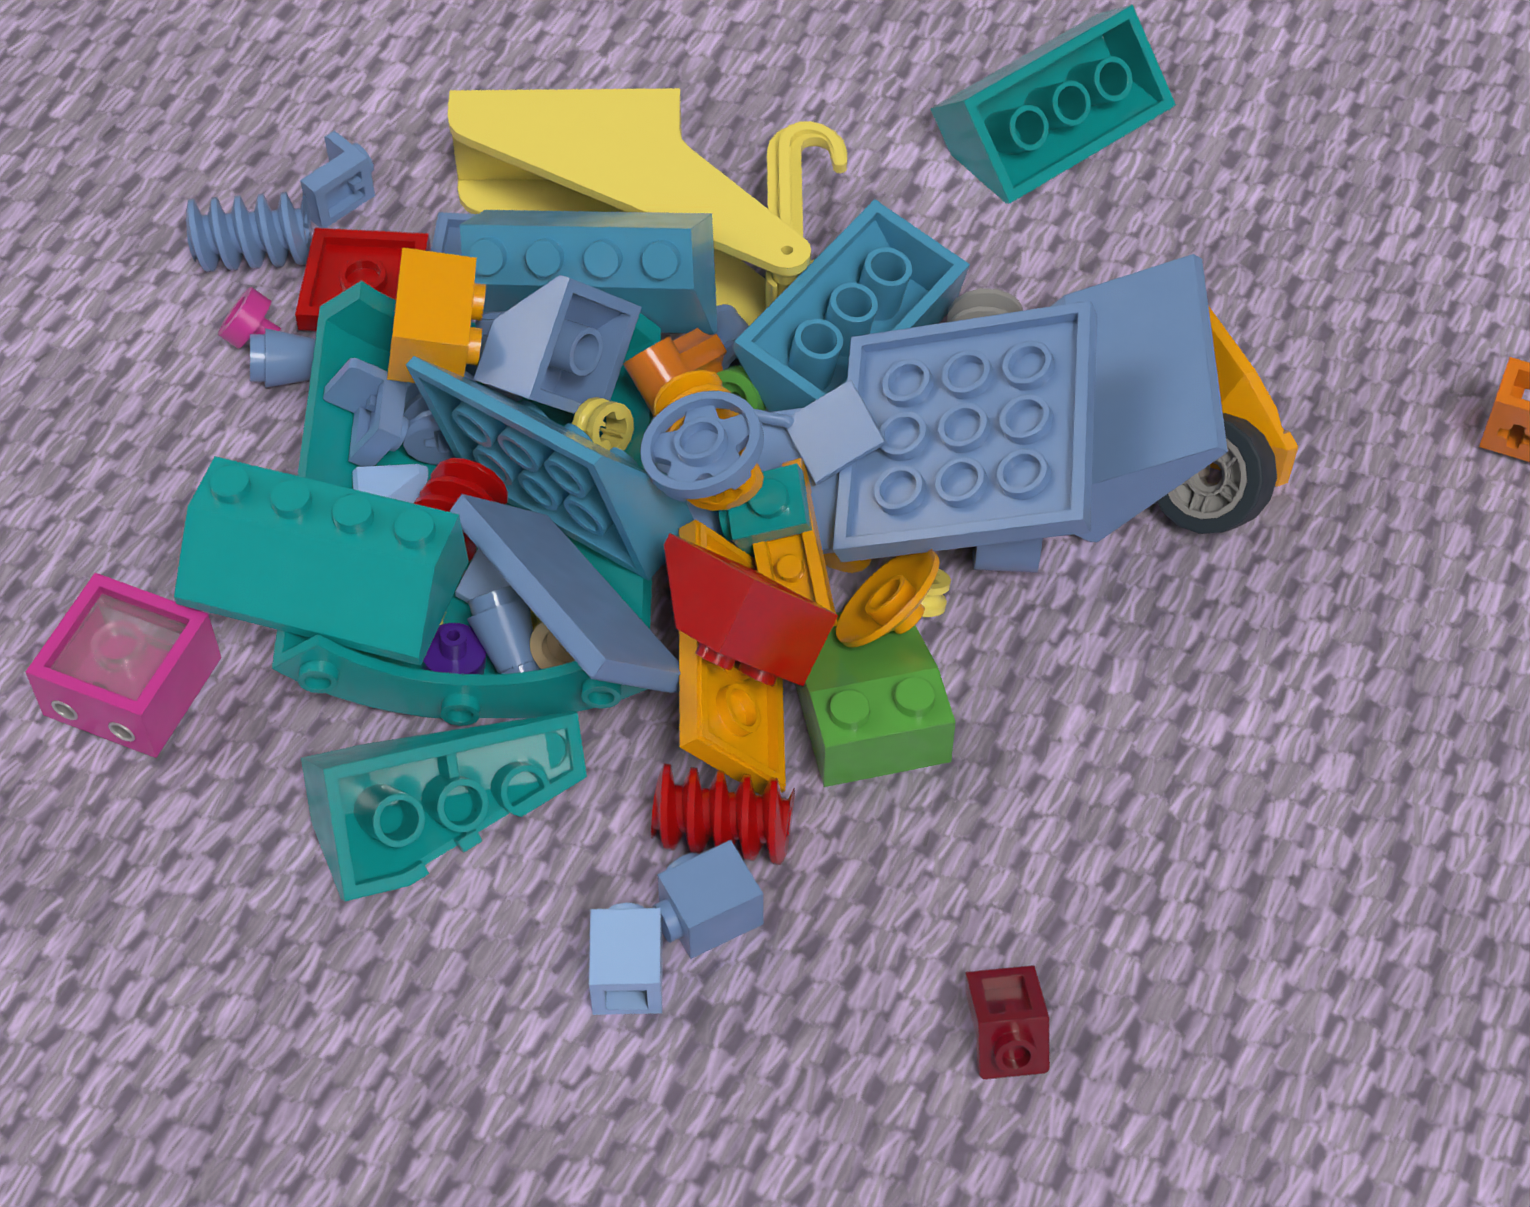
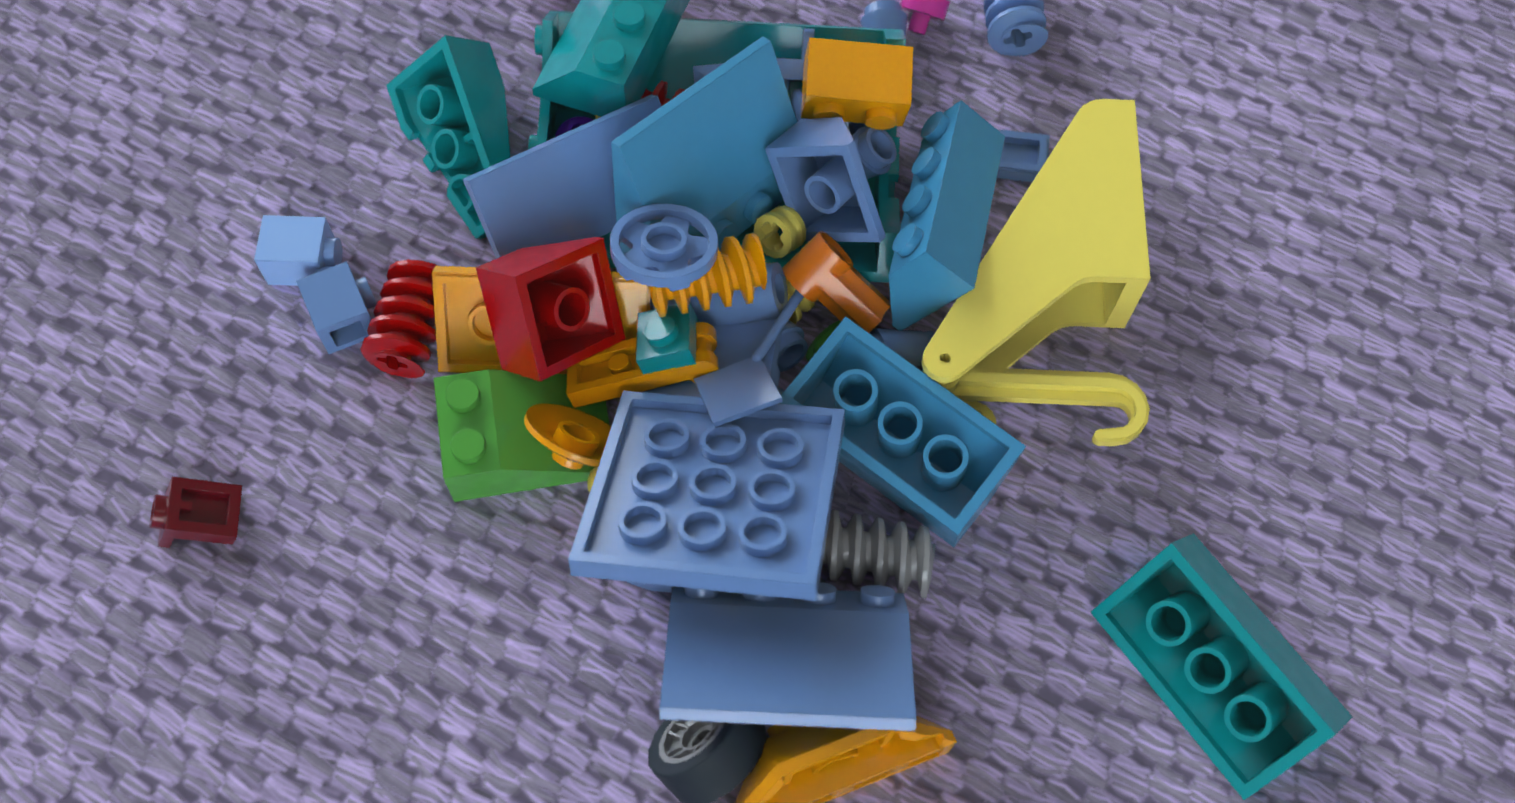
camera: 90 degrees right, 10 degrees up
red plate [295,228,431,331] -> none
medium blue bracket [300,131,375,228] -> none

